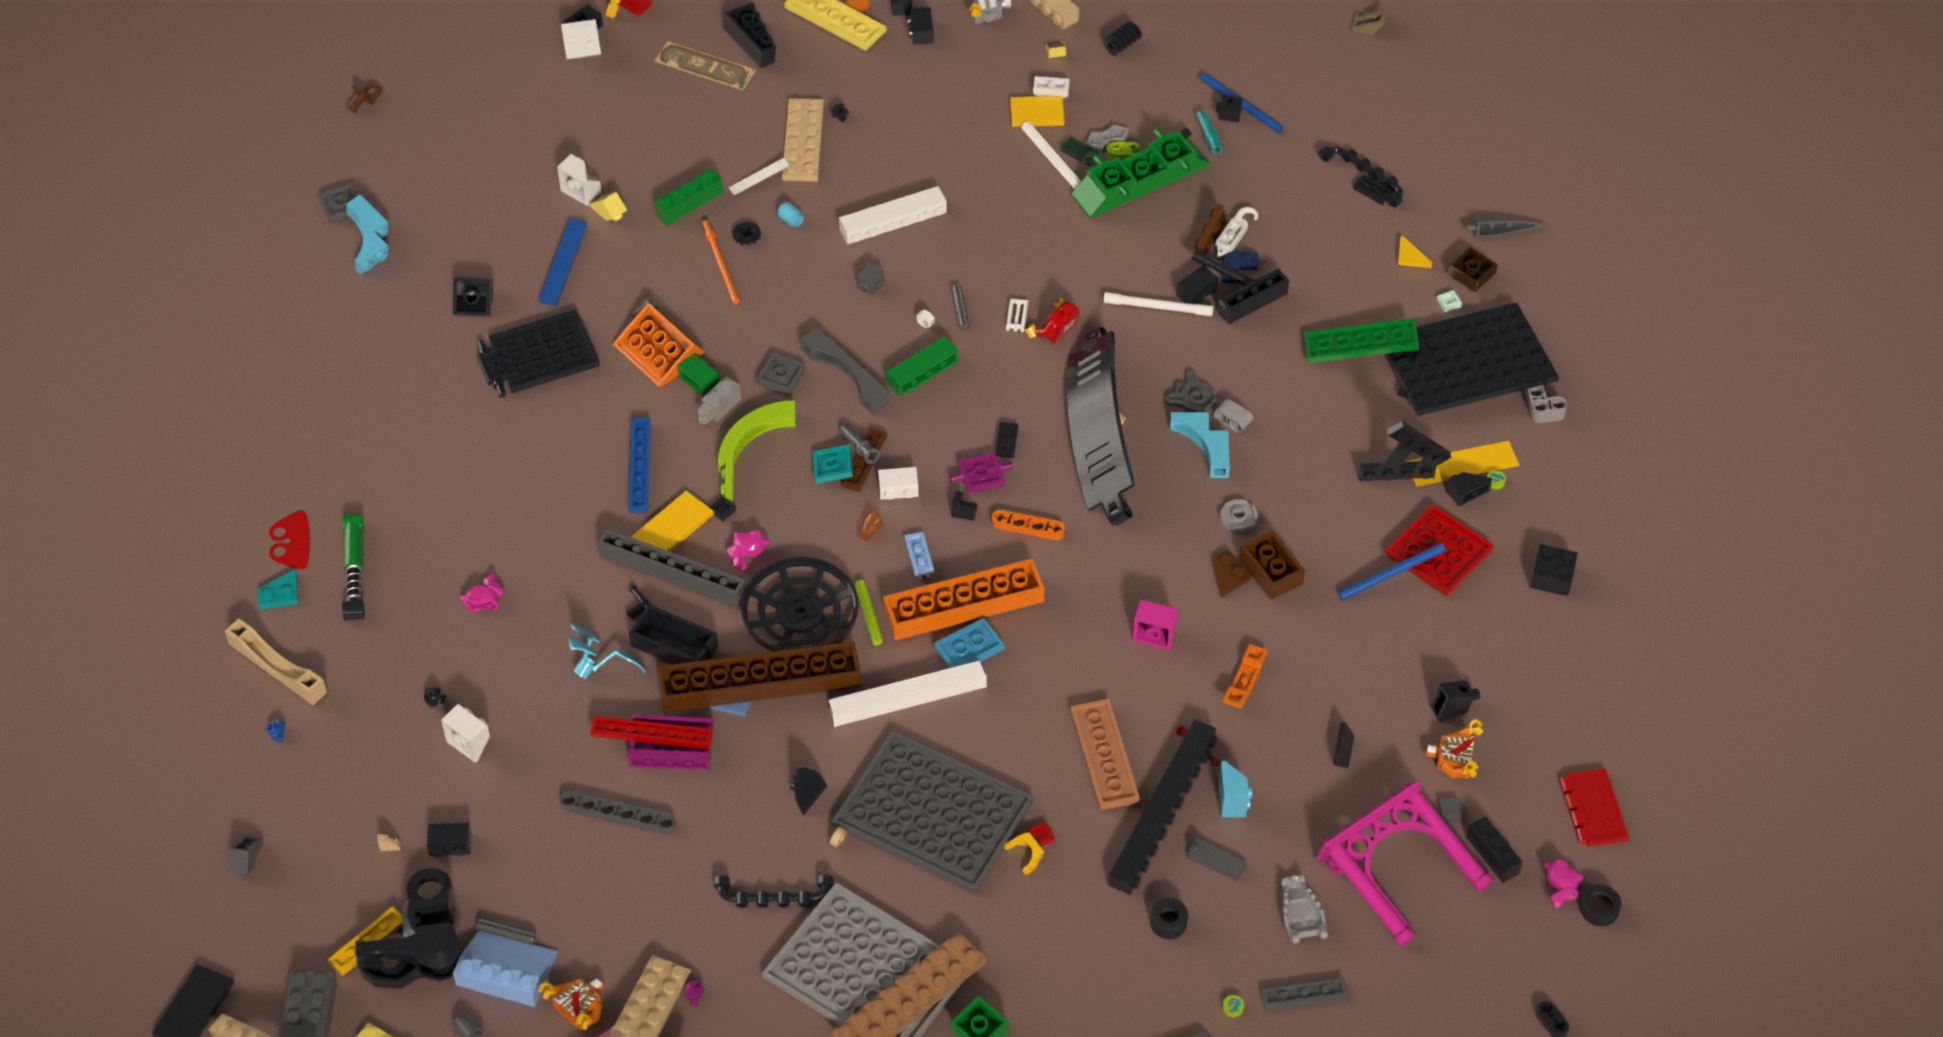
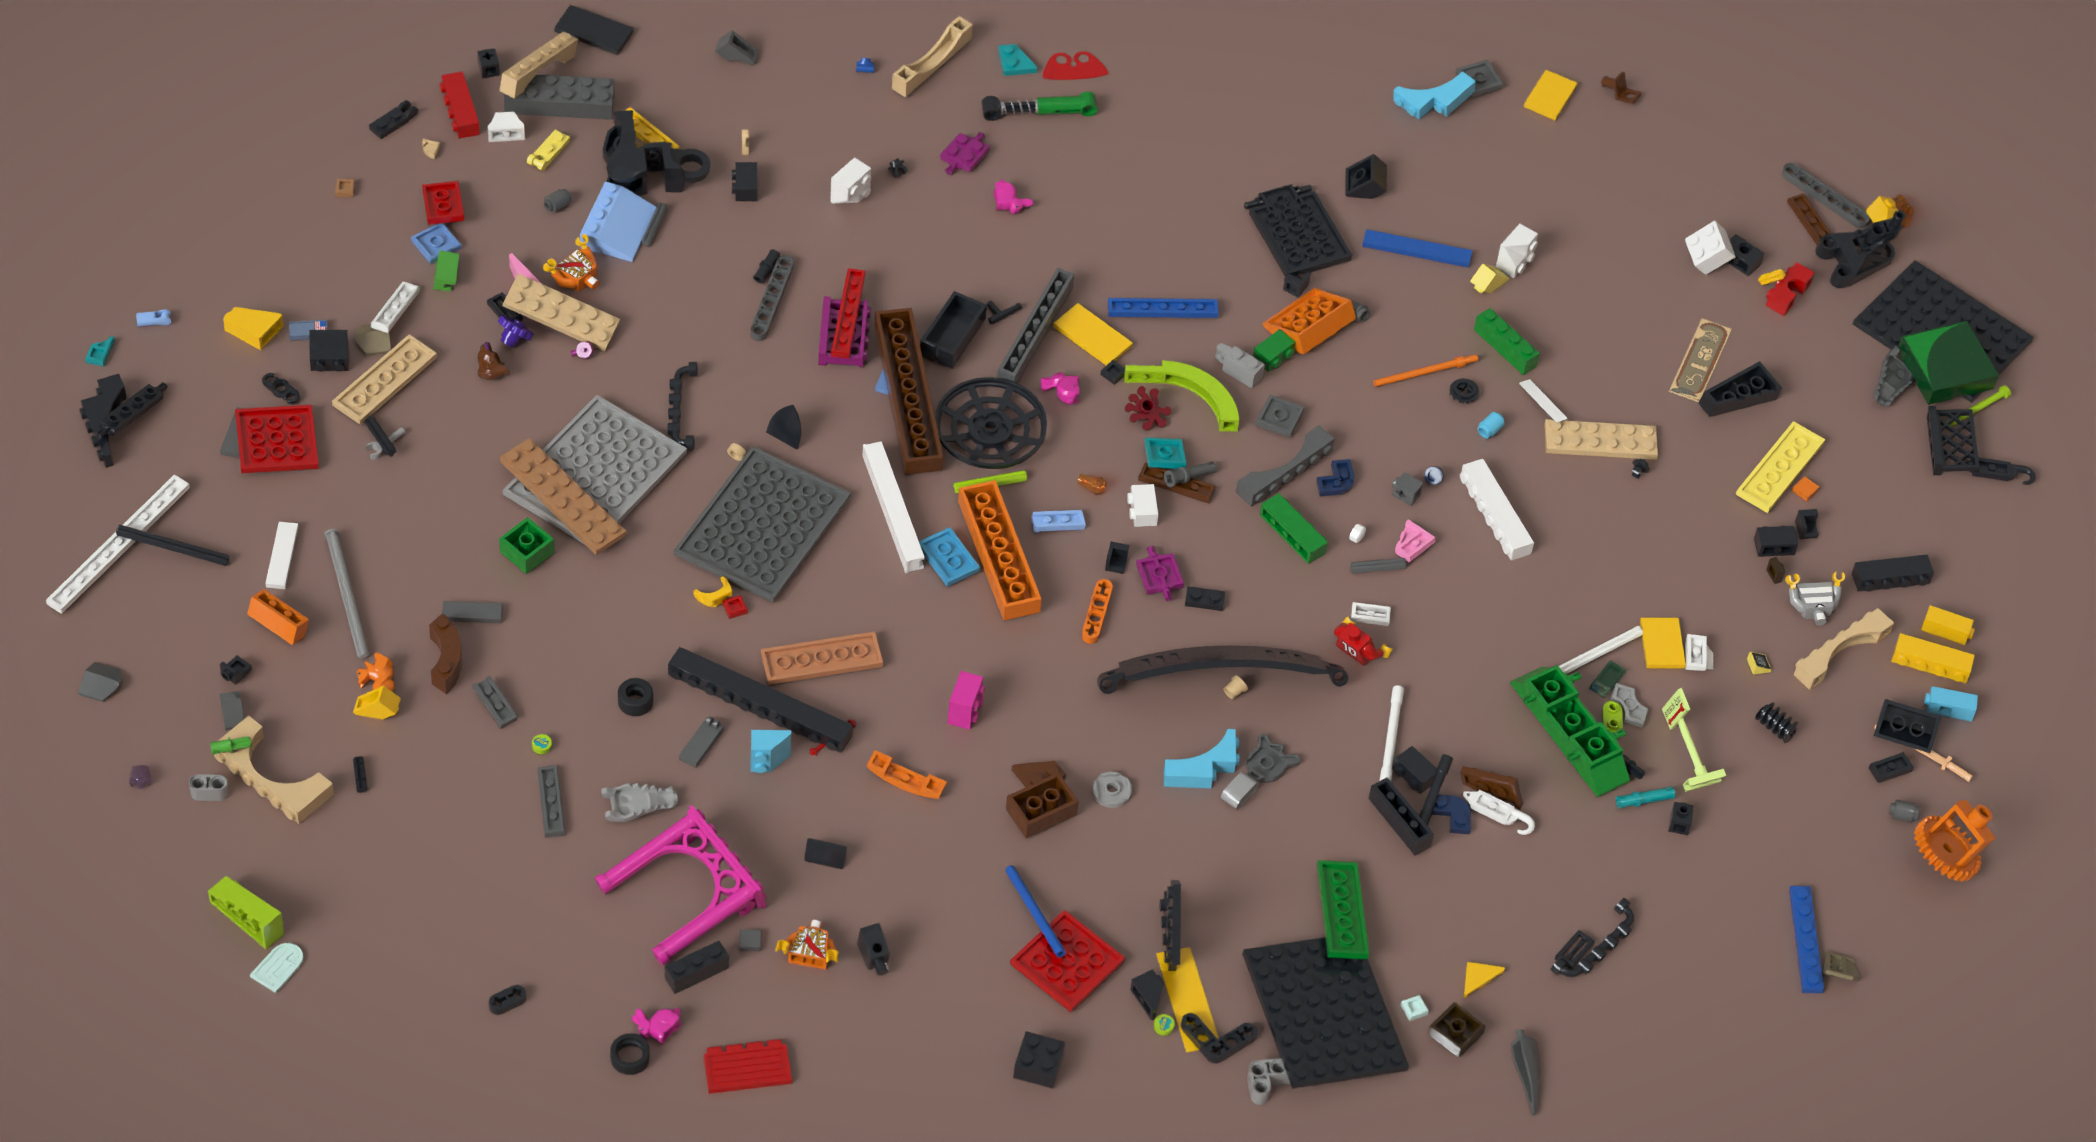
camera: 85 degrees right, 0 degrees up
medium azure plant [569,623,646,679] -> none
blue piece [1200,73,1284,134] -> none
none -> black pin [753,249,780,284]
none -> magenta plate [940,132,990,175]
none -> dark red animal [1125,386,1171,431]
none -> black beam [1181,1013,1257,1063]
none -> black panel [1283,272,1311,298]
none -> dark blue plate [1316,459,1354,496]
none -> bright pink wing [1395,519,1435,562]
none -> tile [1424,466,1445,485]
none -> yellow tile [1524,70,1577,121]
none -> yellowish green piece [1662,688,1726,792]
none -> dark brown plate [1766,557,1785,584]
none -> blue plate [1789,886,1824,993]

